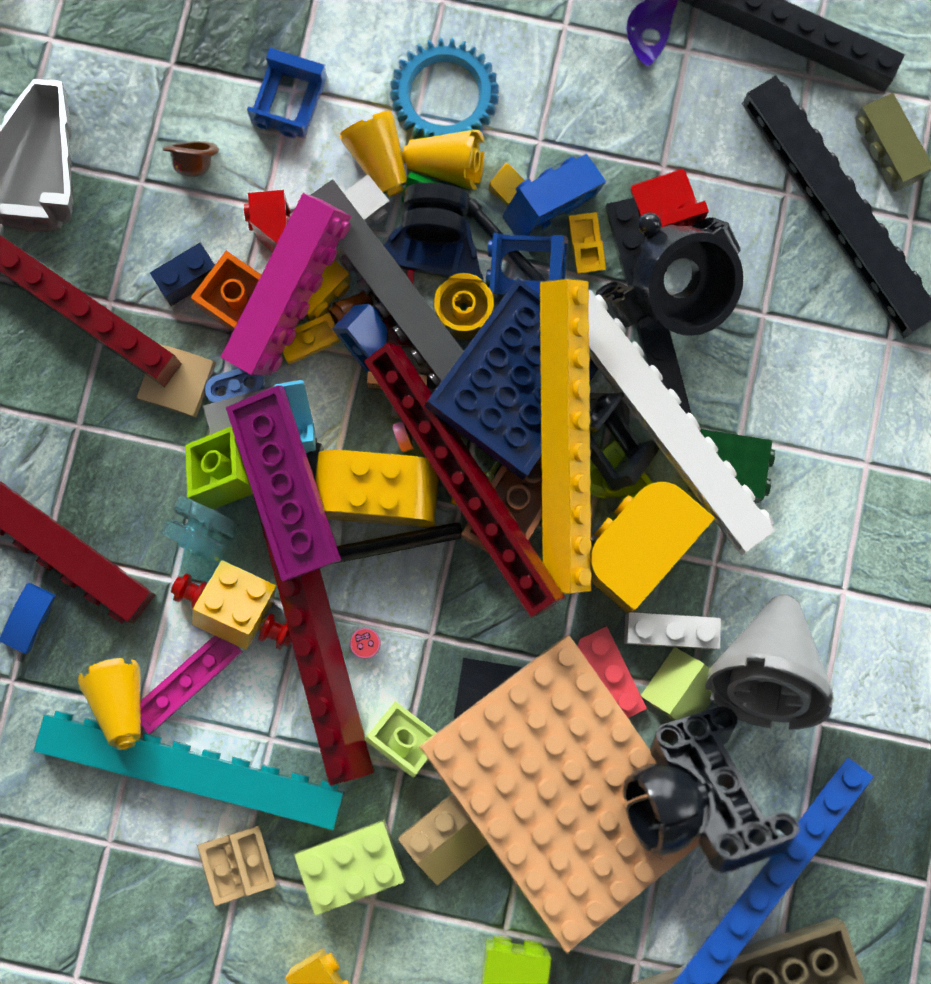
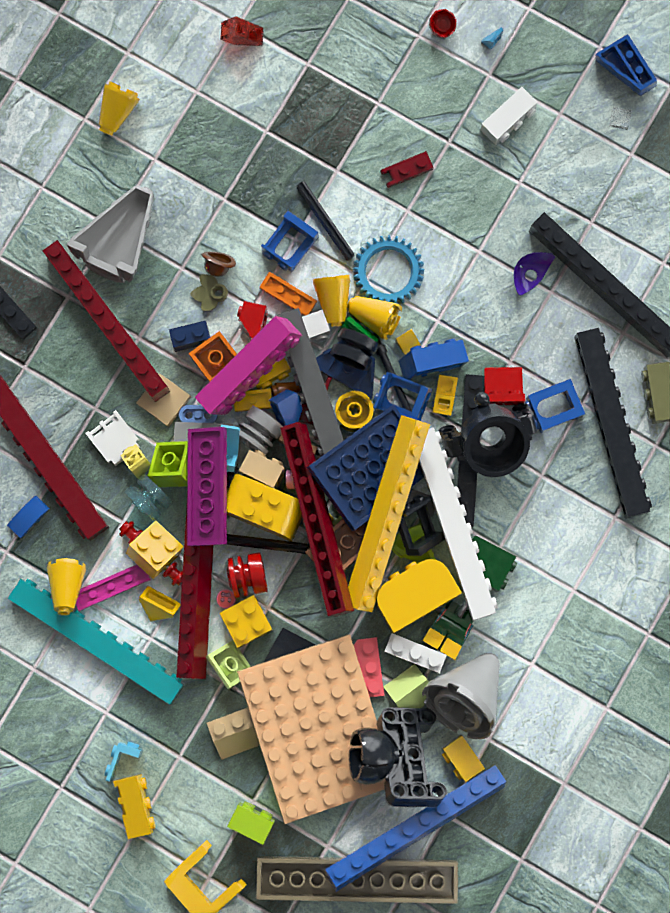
camera: 25 degrees right, 0 degrees up
tan slope [196,826,276,906] -> none
yellowish green brick [294,819,405,916] -> none
none -> white plate [86,410,140,466]
none -> medium azure bracket [104,741,143,782]
none -> light yellow slope [120,444,151,478]
none -> yellow slope [139,586,181,621]
none -> olive plate [190,274,228,311]
none -> yellow brick [220,595,273,648]
none -> red wheel [227,552,268,598]
none -> light grey wheel [239,406,283,456]
none -> tan brick [239,449,285,490]
none -> orange plate [259,271,317,316]
none -> black axle [297,181,355,261]
none -> dark green hips [422,600,474,660]
none -> yellow brick [441,735,485,782]
none -> blue panel [525,379,585,434]

